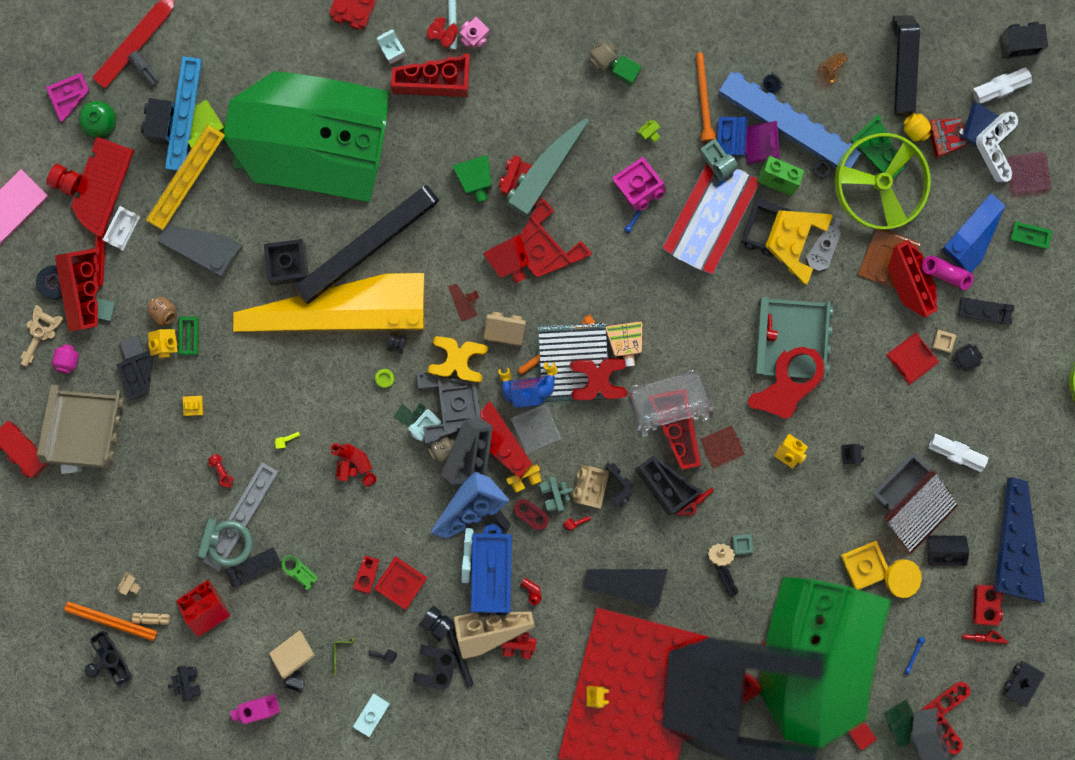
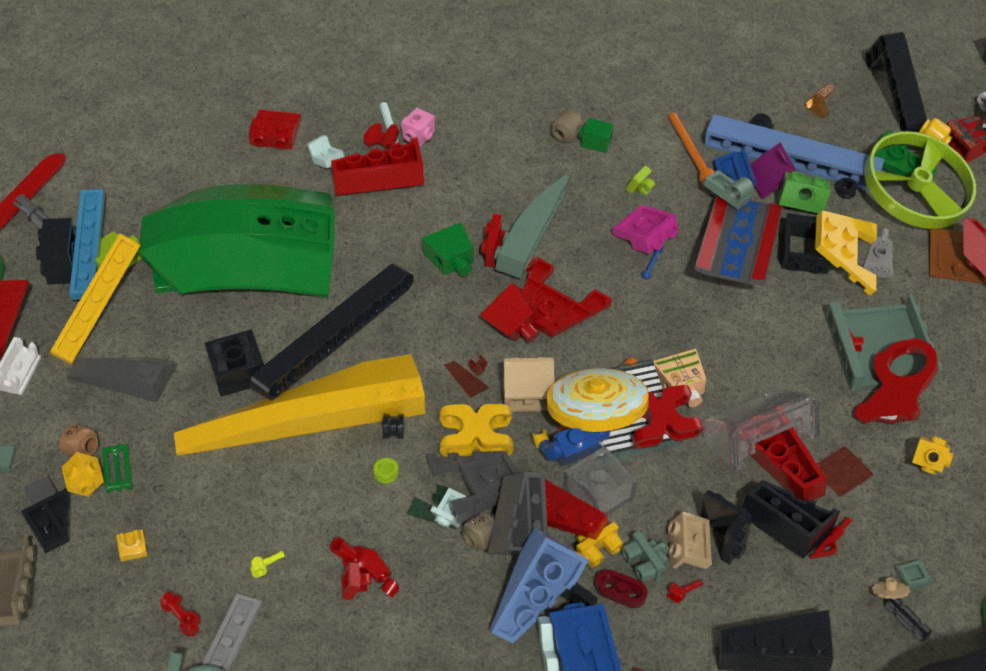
camera: 15 degrees left, 35 degrees down
none -> dish [547,368,649,432]

